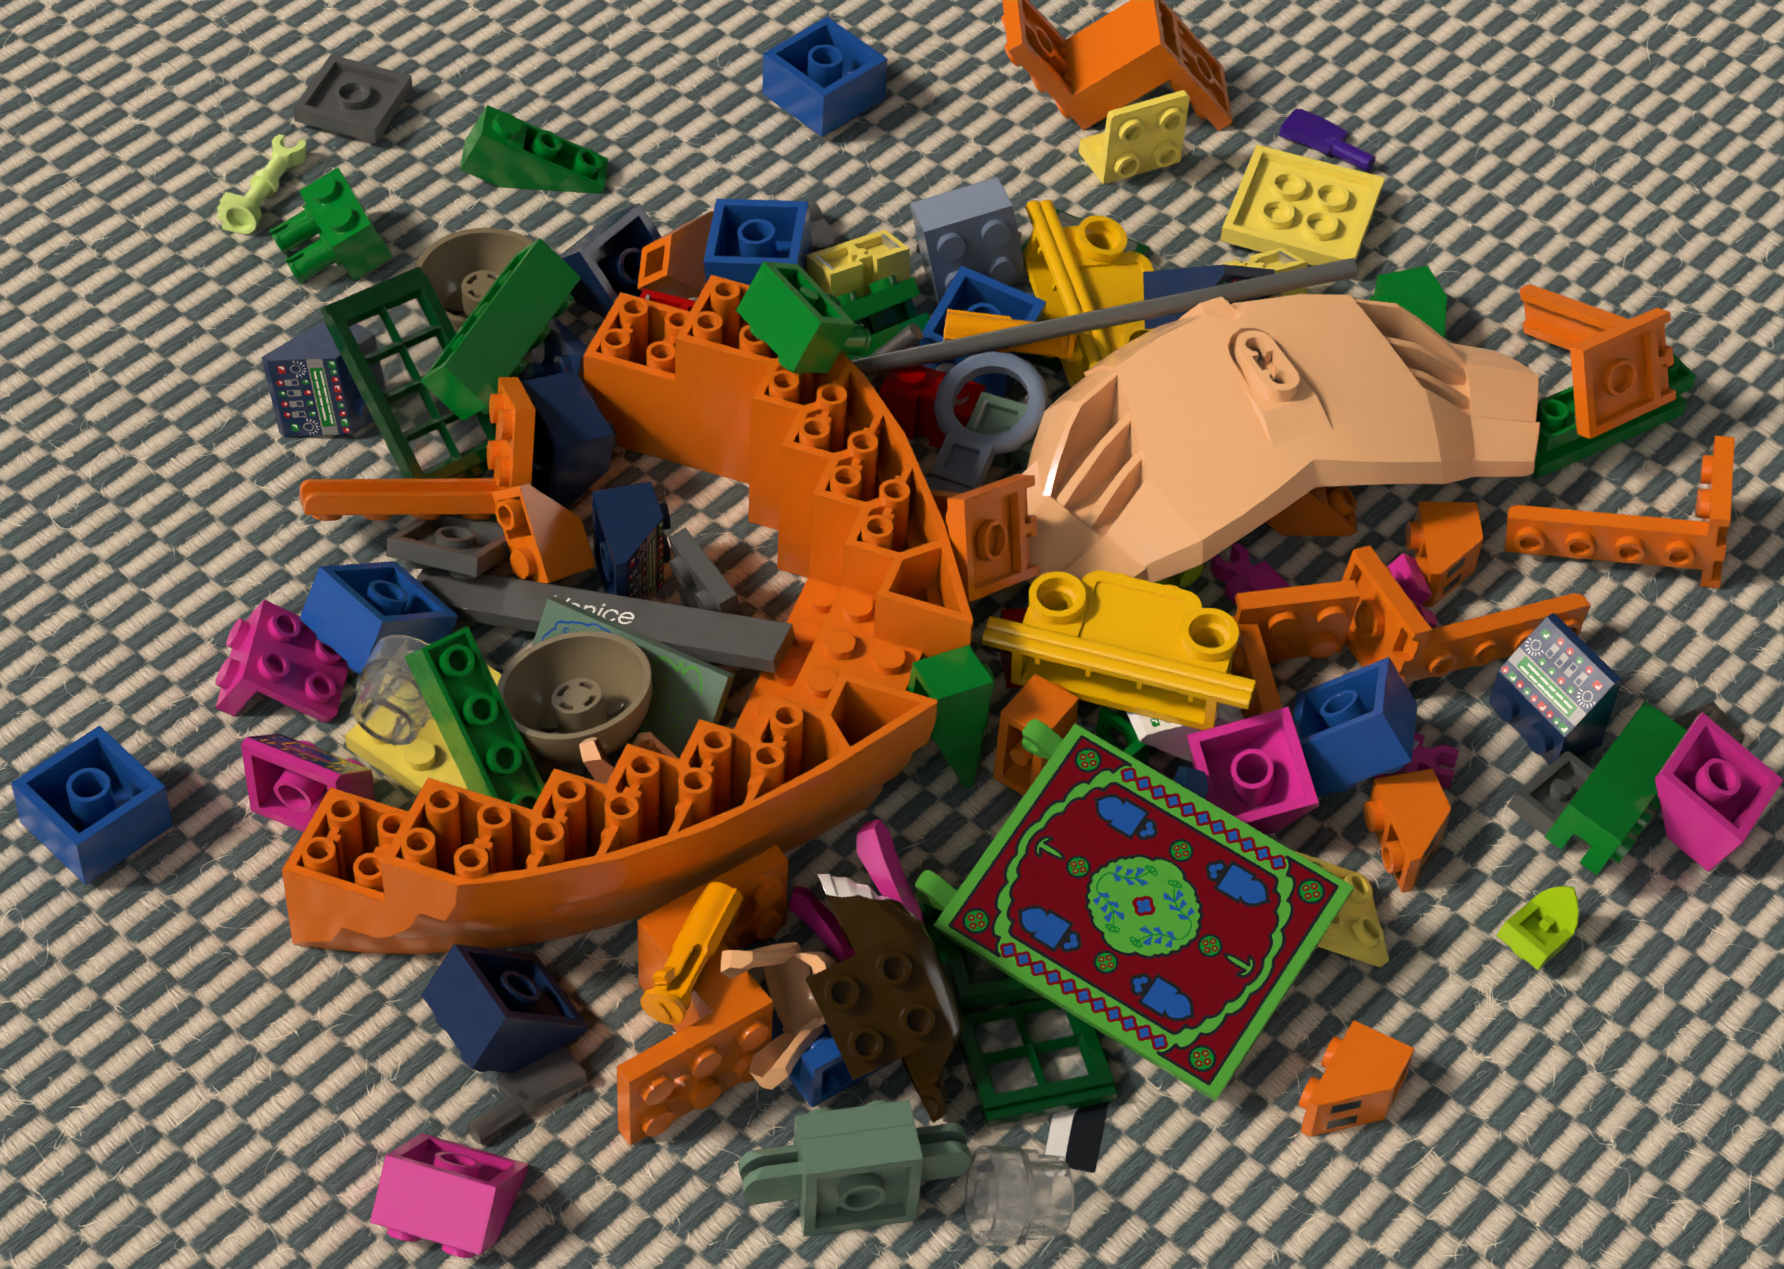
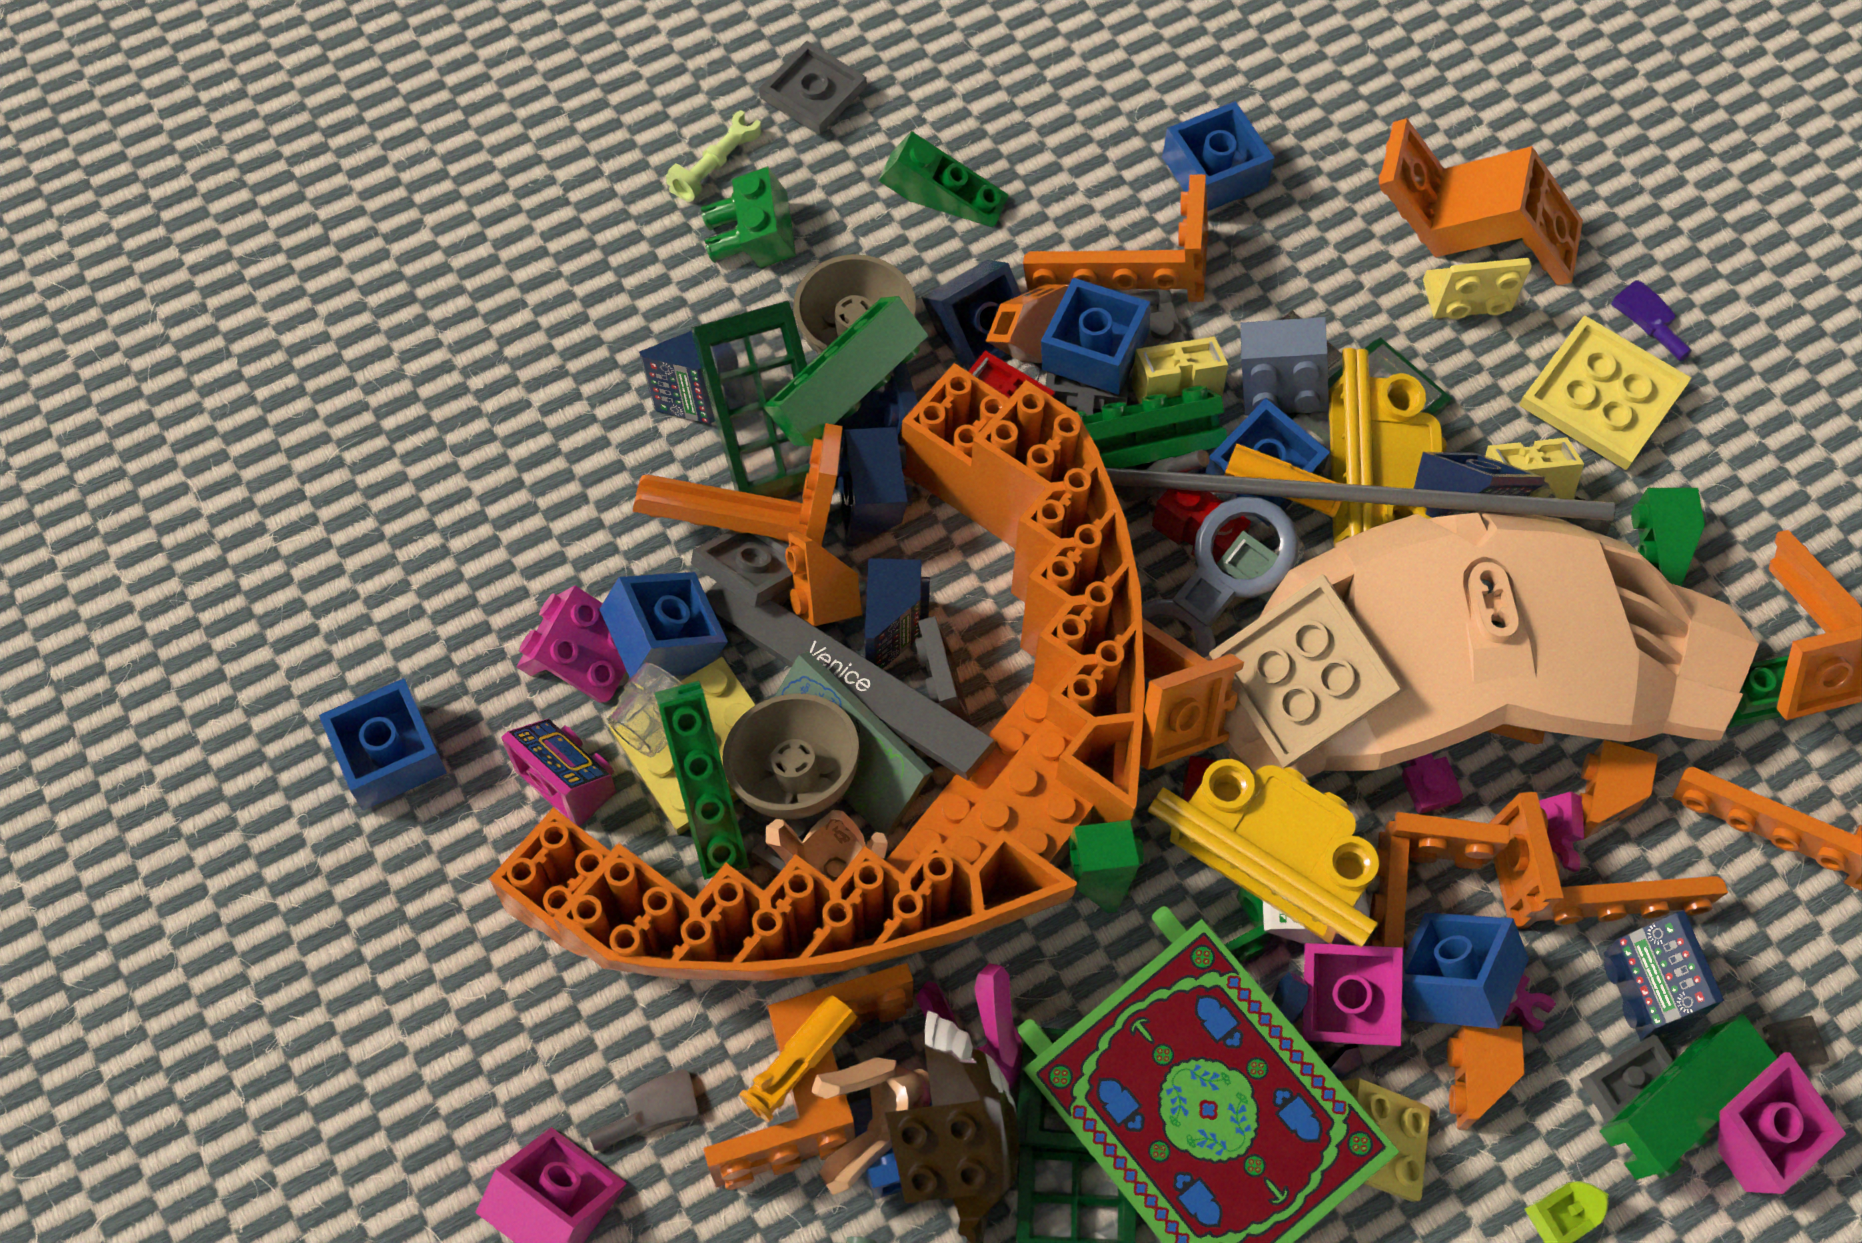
camera: 20 degrees right, 15 degrees up
dark blue slope [421,944,589,1073] -> none
green brick [736,261,871,374] -> none
orange brick [993,674,1079,795] -> none
none -> orange bracket [1023,174,1209,302]
none -> tan plate [1209,574,1404,768]

